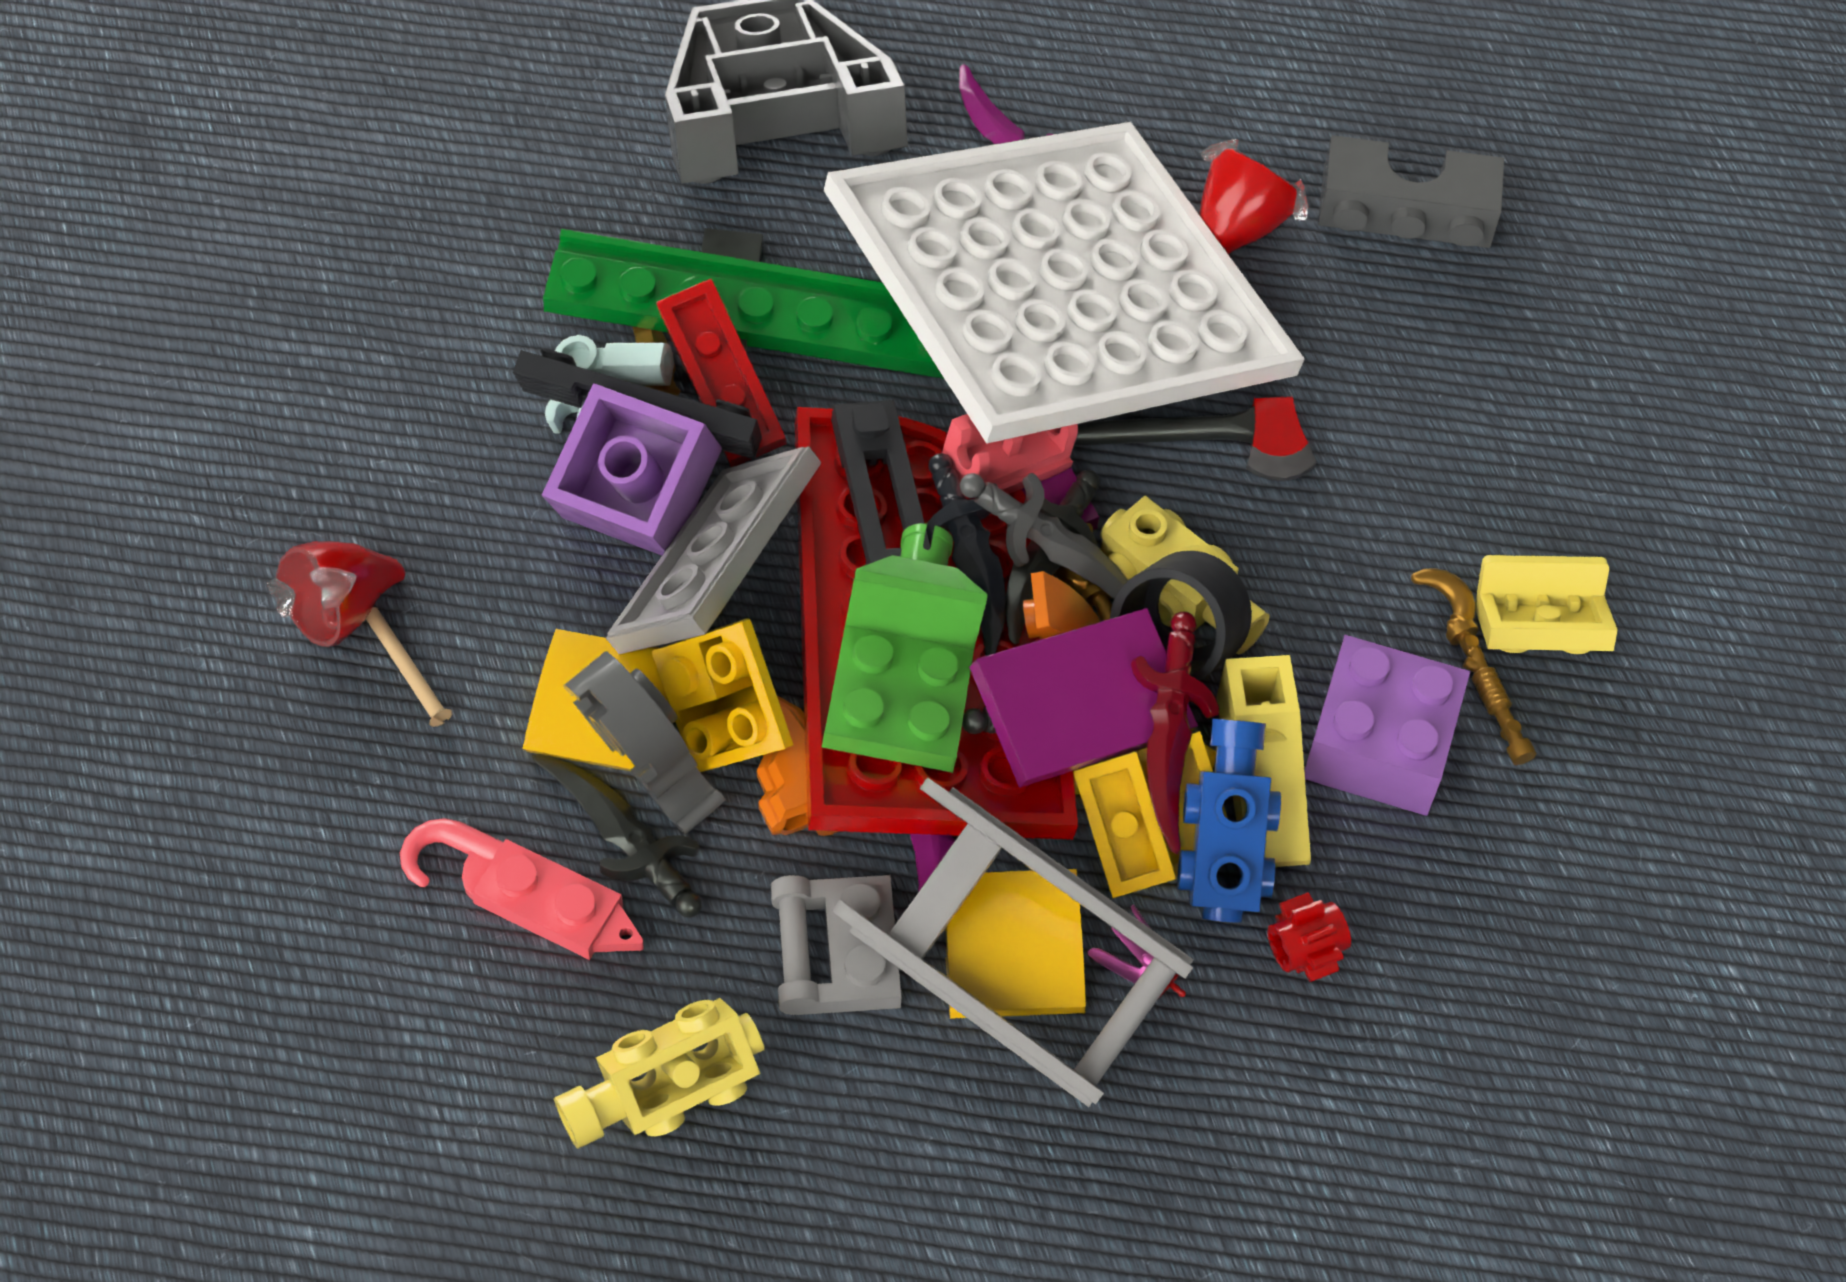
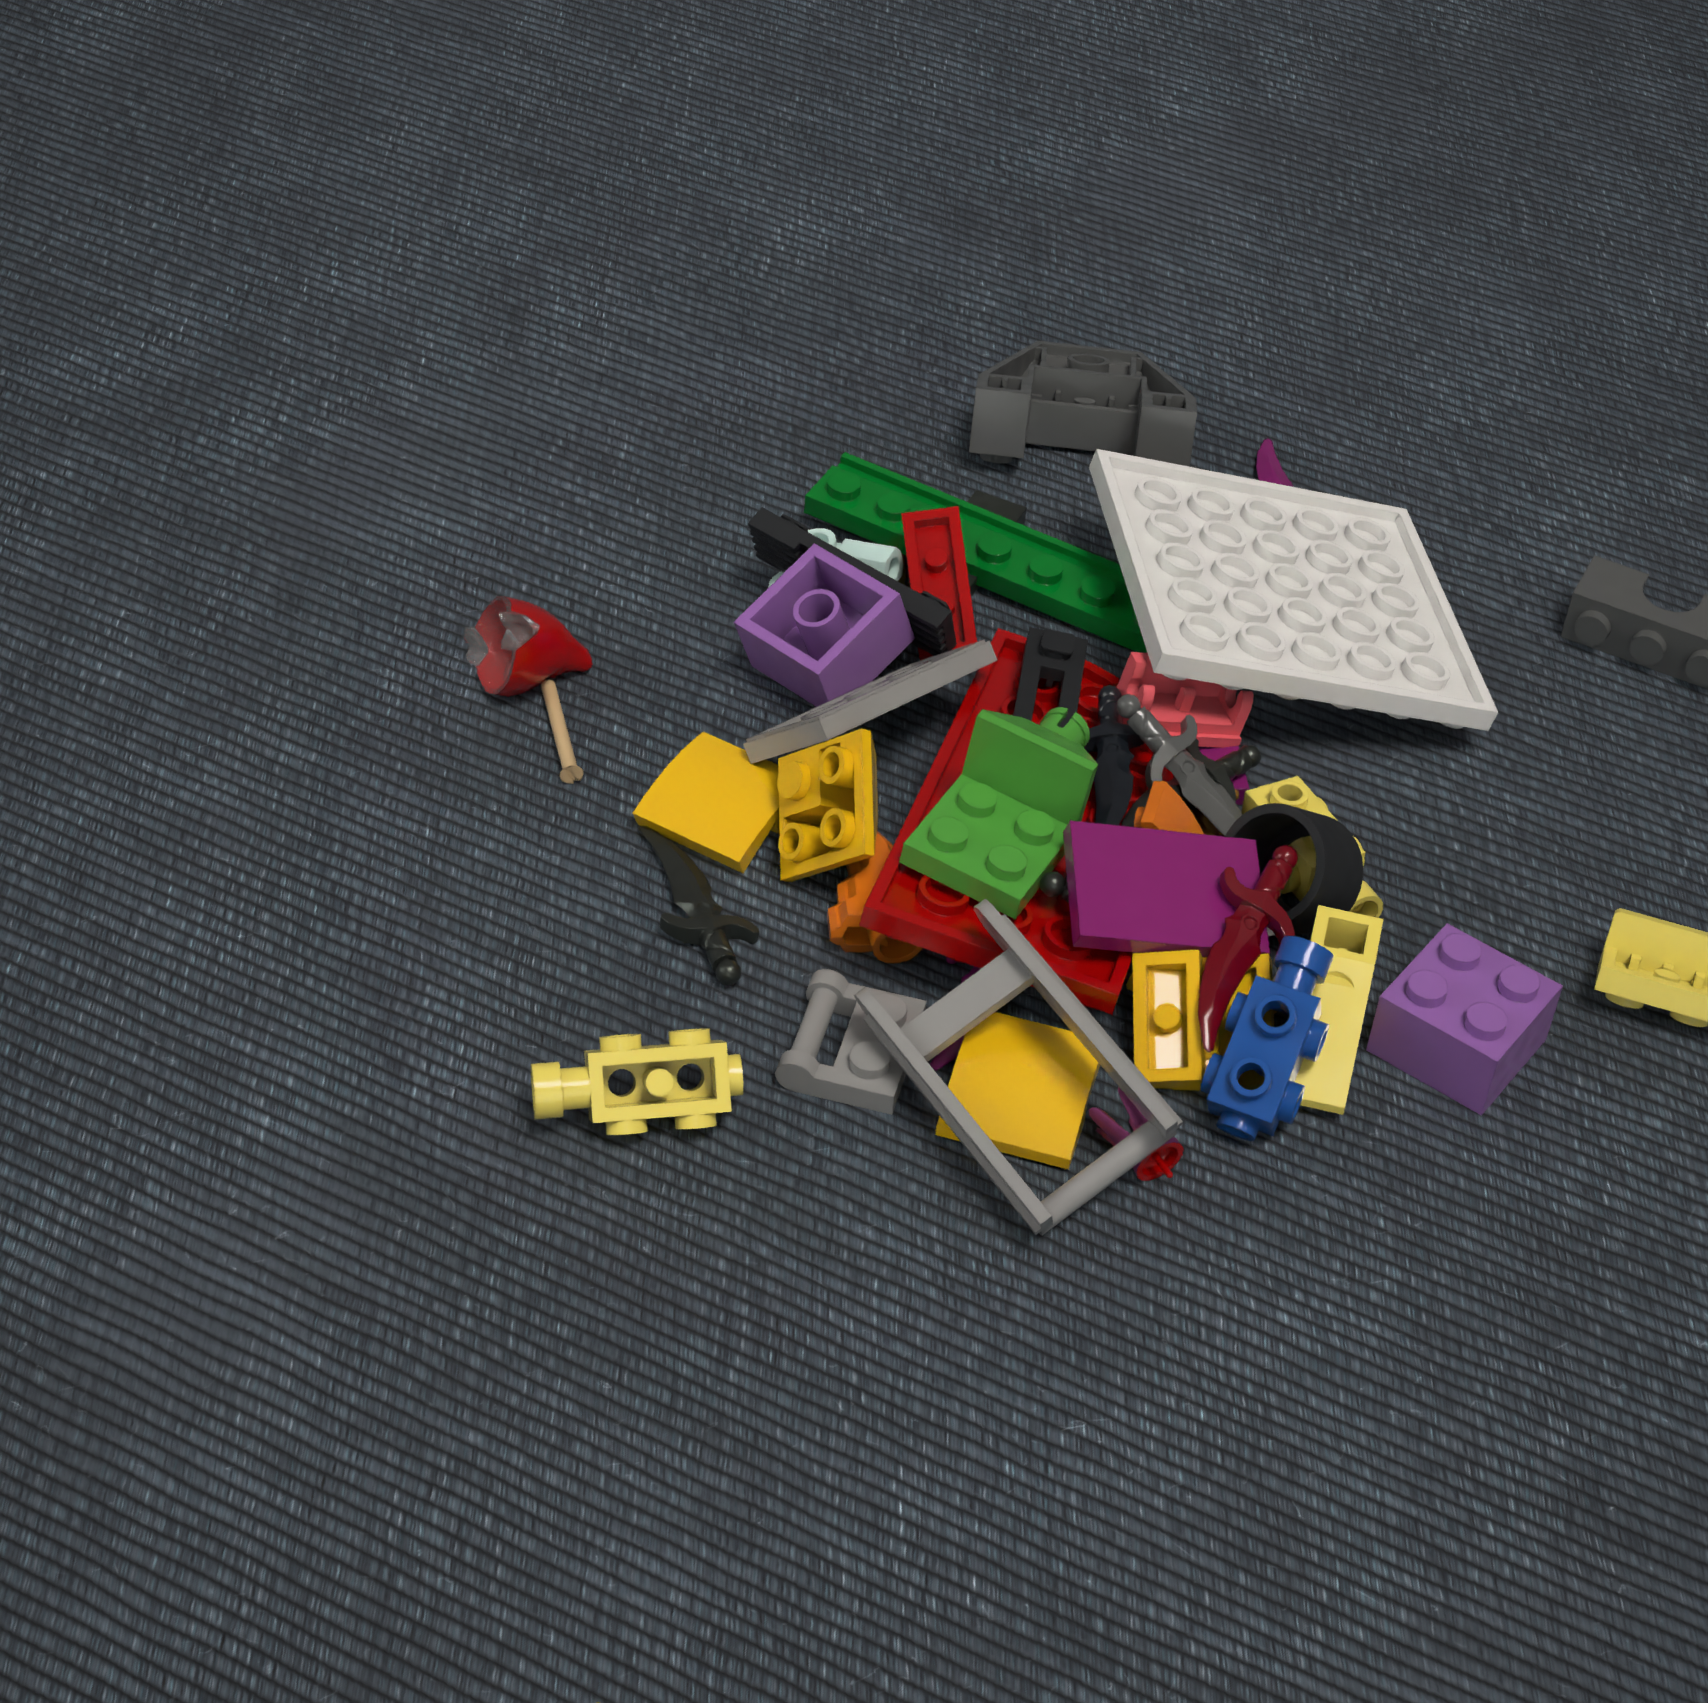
camera: 20 degrees right, 15 degrees down
coral plate [400,818,644,960] -> none
dark grey piece [563,651,726,835] -> none
piece [1074,397,1317,481] -> none
red hat [1199,139,1308,254] -> none
red gear [1267,892,1351,982] -> none
pearl gold piece [1411,568,1537,765] -> none

